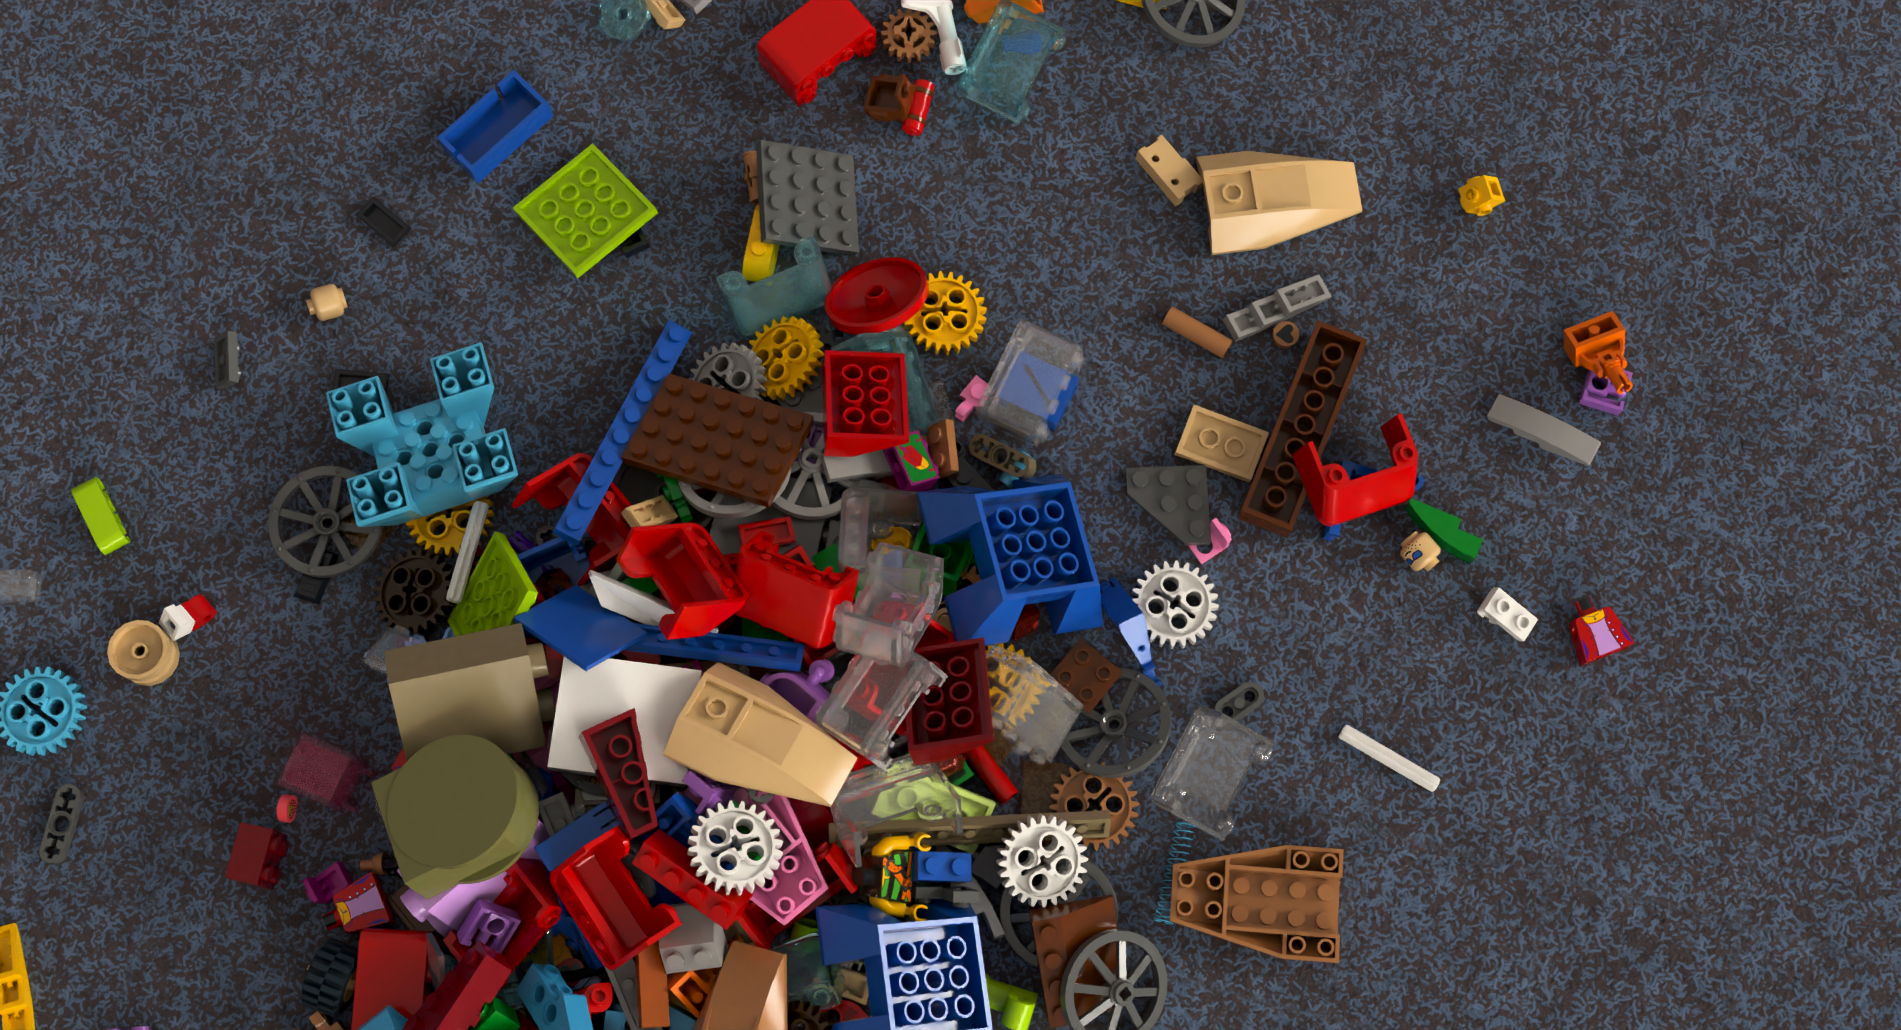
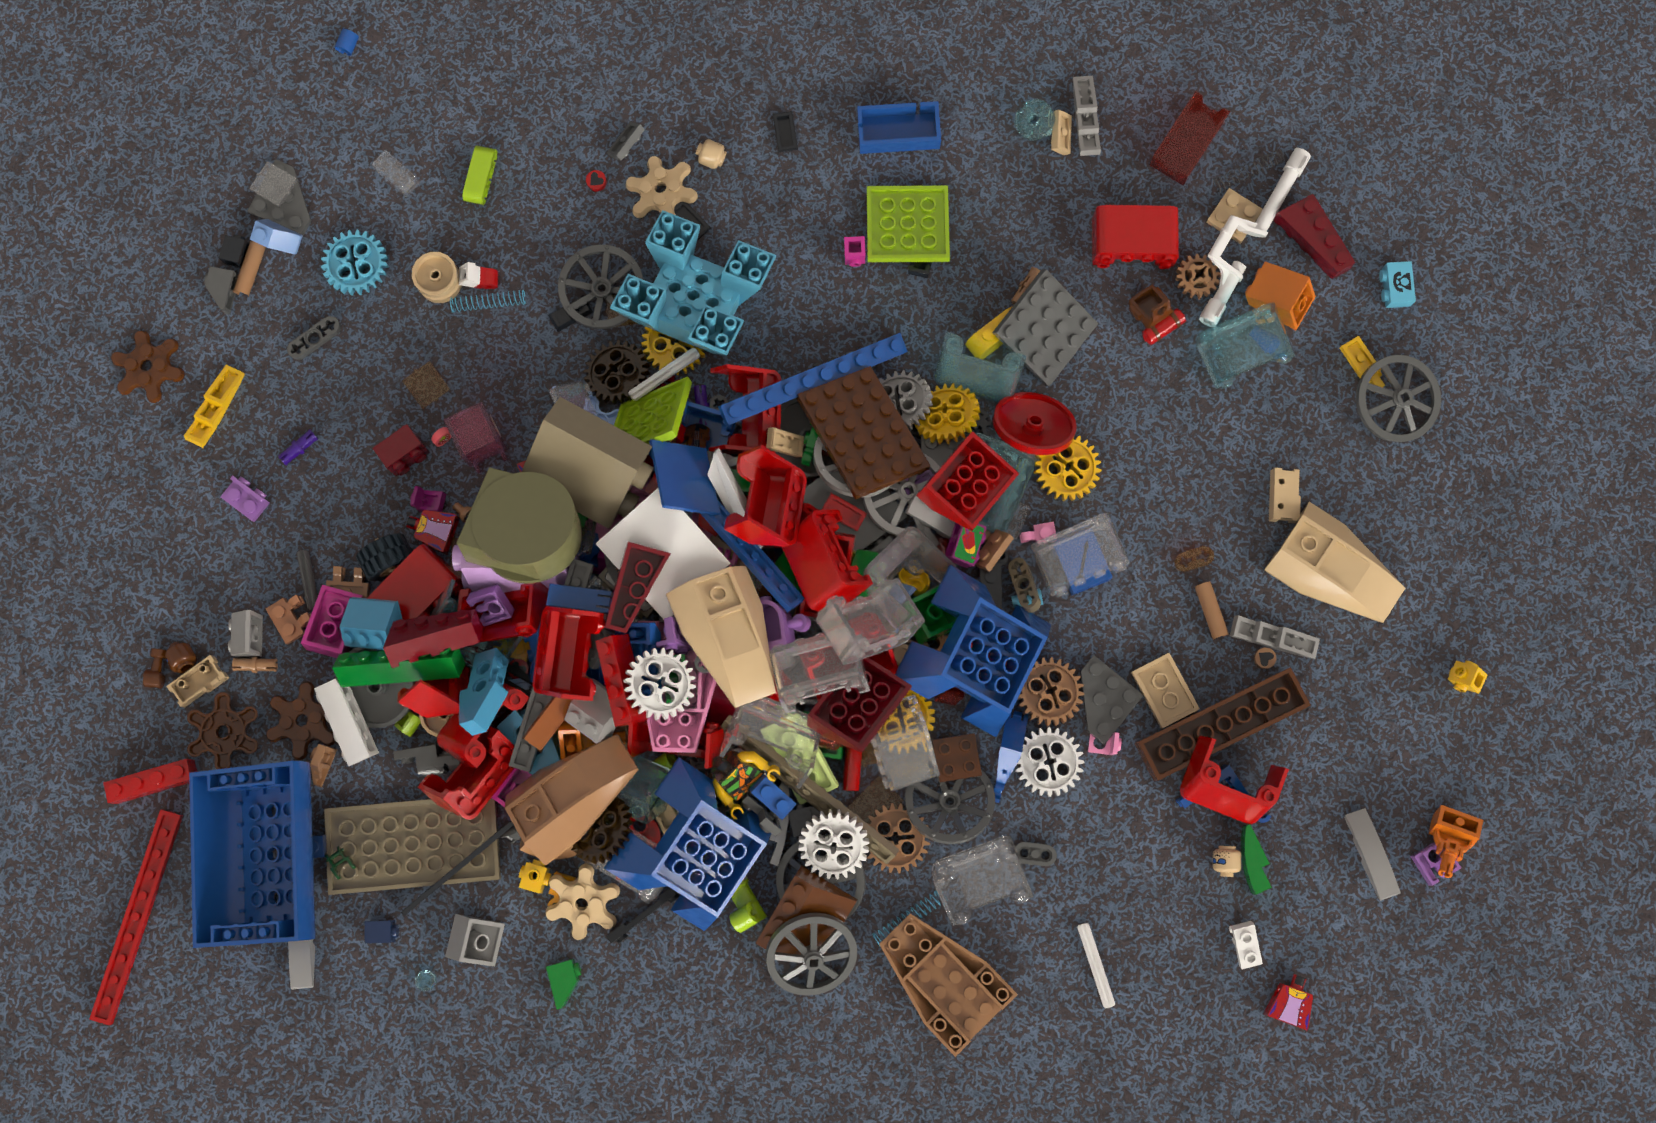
camera: 45 degrees right, 5 degrees up
none -> dark purple pin [278,429,318,466]
none -> clear orange piece [402,361,451,409]
none -> medium azure piece [450,290,526,312]
none -> red tile [586,170,607,192]
none -> tan plate [626,156,698,218]
none -> dark pink brick [844,236,865,267]
none -> medium nougat gear [1017,657,1084,727]
none -> clear orange beam [1174,546,1214,572]

